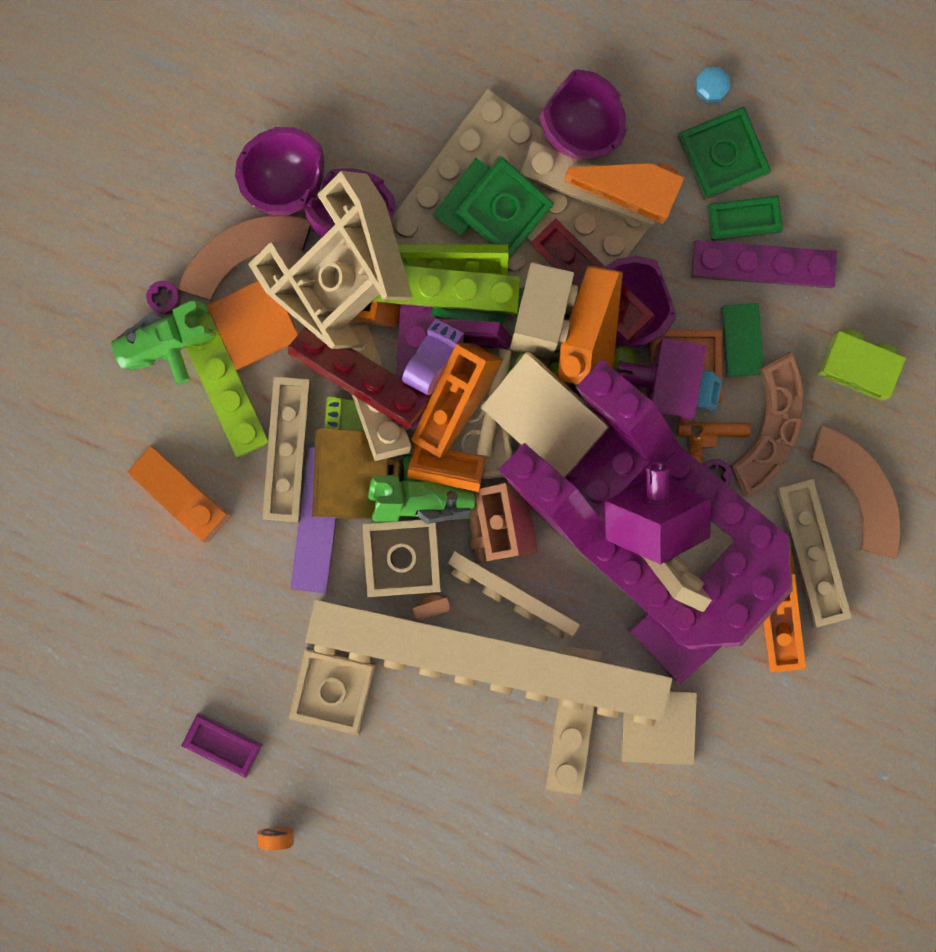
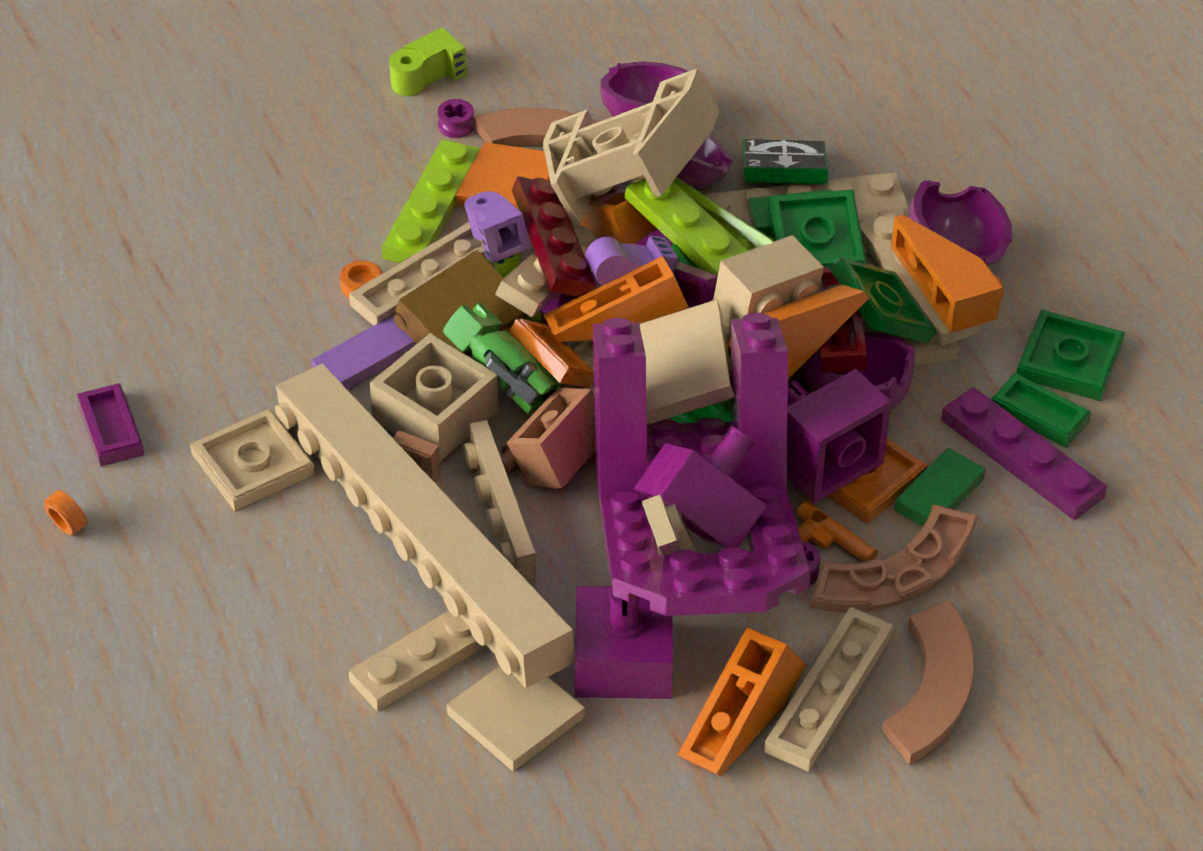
camera: 40 degrees right, 40 degrees down
bright green piece [111,301,217,385] -> none
orange slope [127,445,232,542] -> none
medium azure tile [695,67,730,103] -> none
medium azure tile [696,371,722,413] -> none
lime brick [817,329,906,401] -> none
none -> orange tile [340,260,383,299]
none -> lime leg [389,27,467,96]
none -> medium lavender leg [464,191,531,263]
none -> tile [742,139,828,184]
none -> green tile [829,257,937,343]

